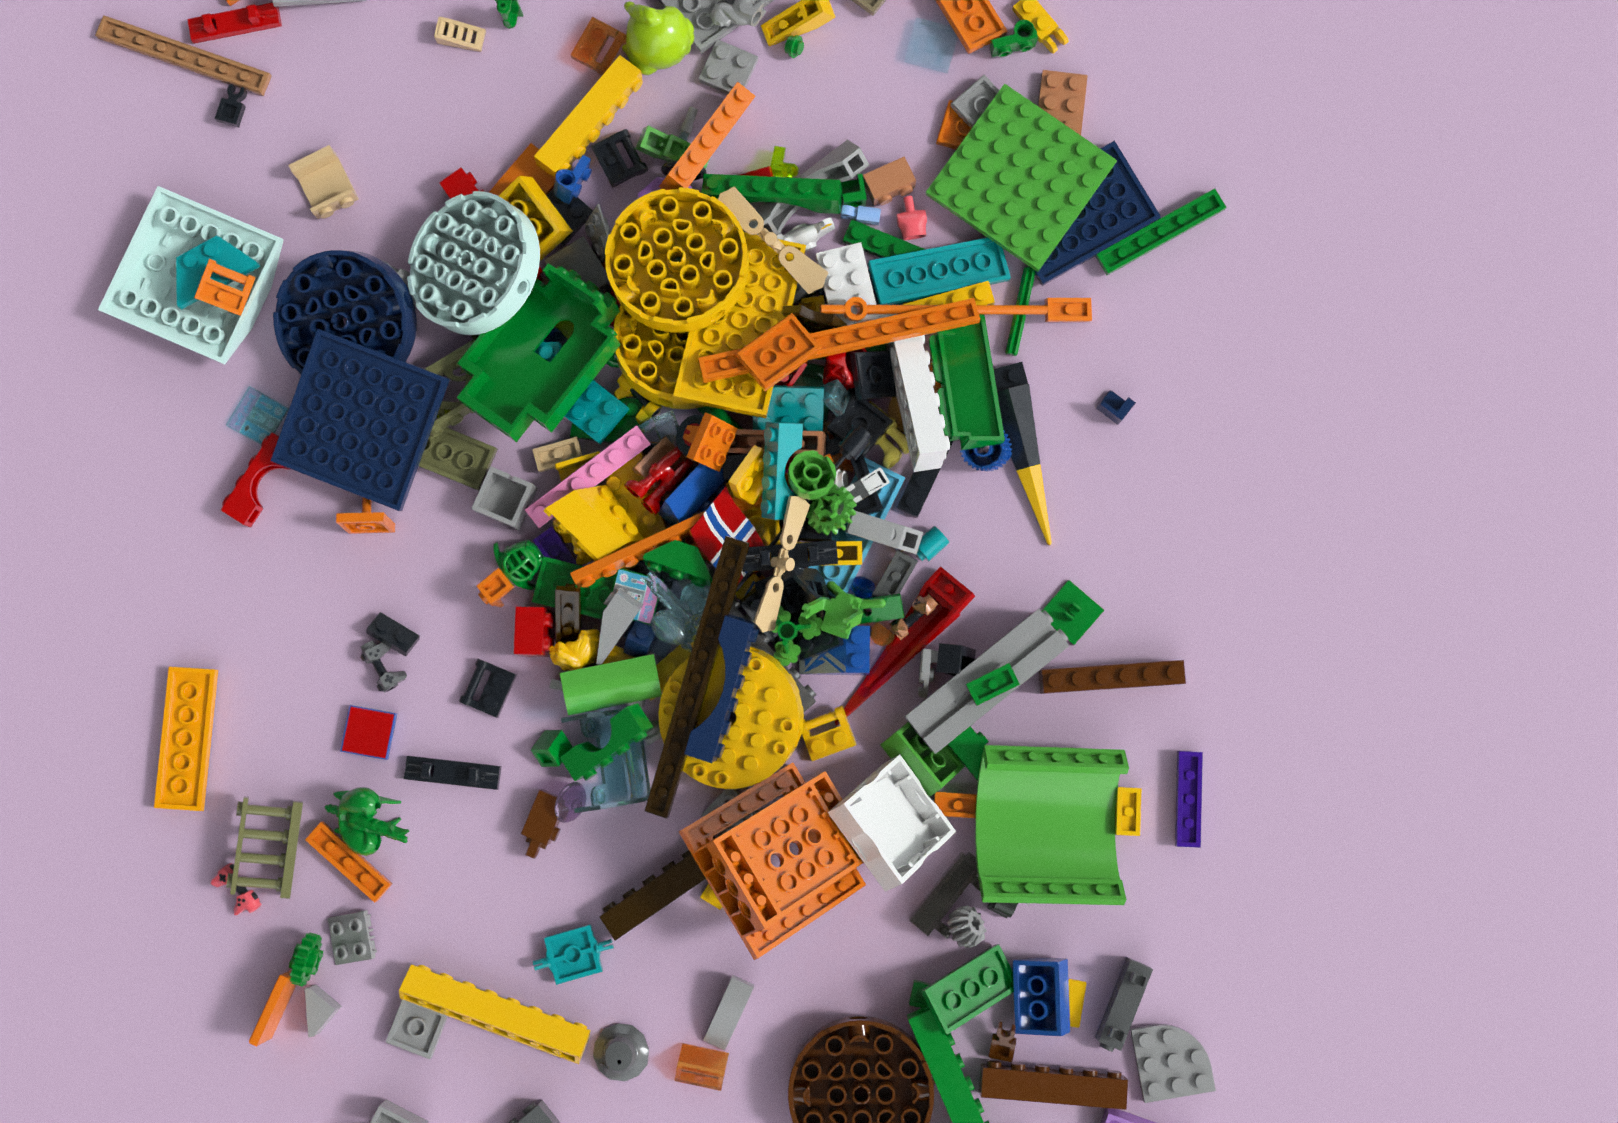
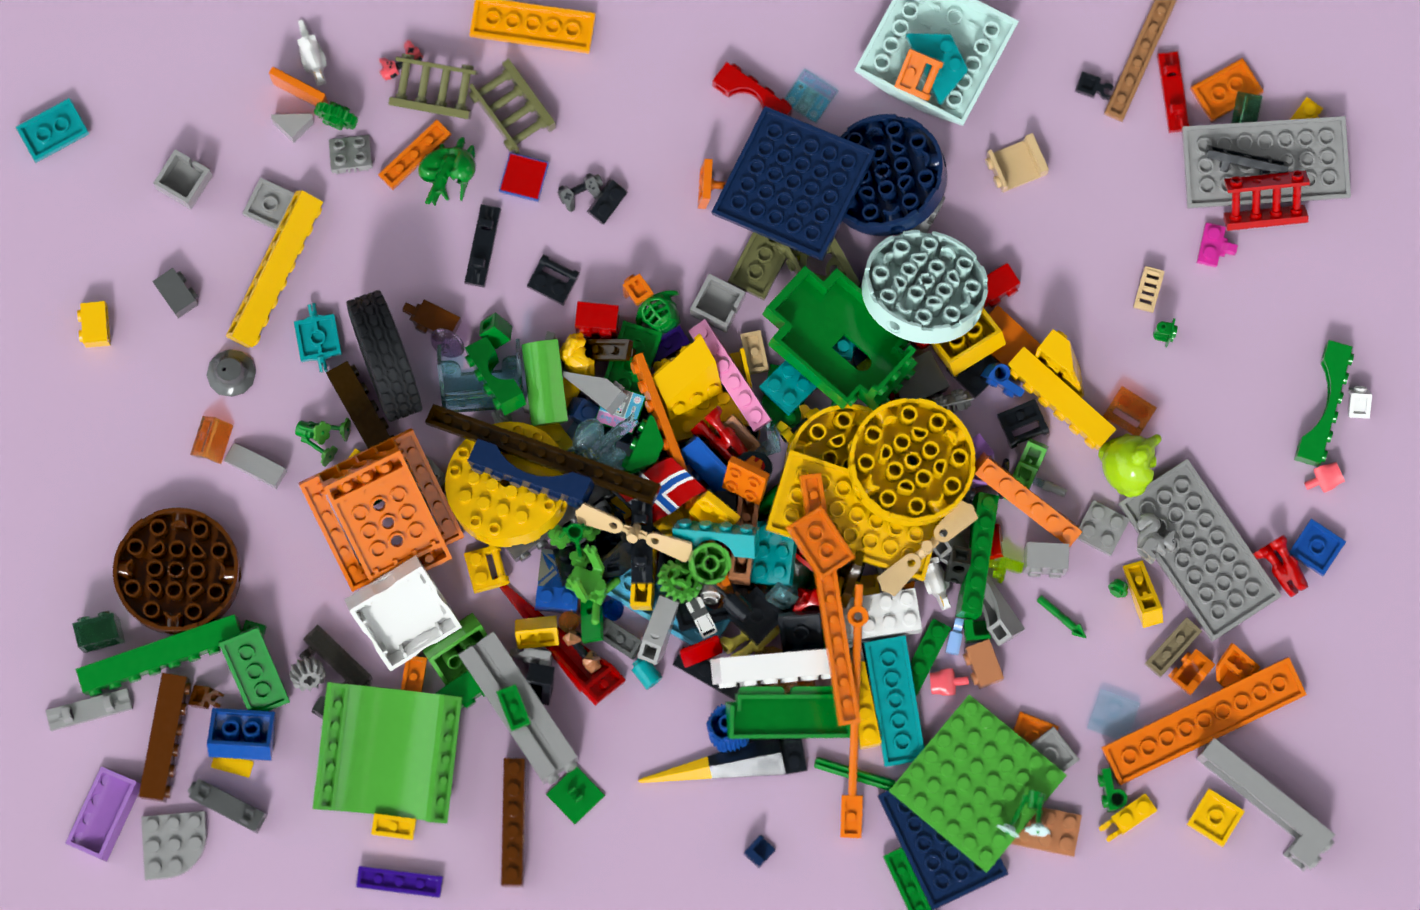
camera: 90 degrees right, 5 degrees down
none -> plant [295,418,351,467]
none -> white animal [297,20,327,86]
none -> black tyre [346,290,423,422]
none -> olive fence [468,59,556,154]
none -> yellow hinge [515,615,559,649]
none -> red slope [679,635,723,667]
none -> pearl dark grey leg [944,545,972,584]
none -> green plant [997,790,1050,838]
none -> light grey brick [1023,542,1069,578]
none -> yellow wedge [1035,329,1084,398]
none -> green piece [1037,595,1087,638]

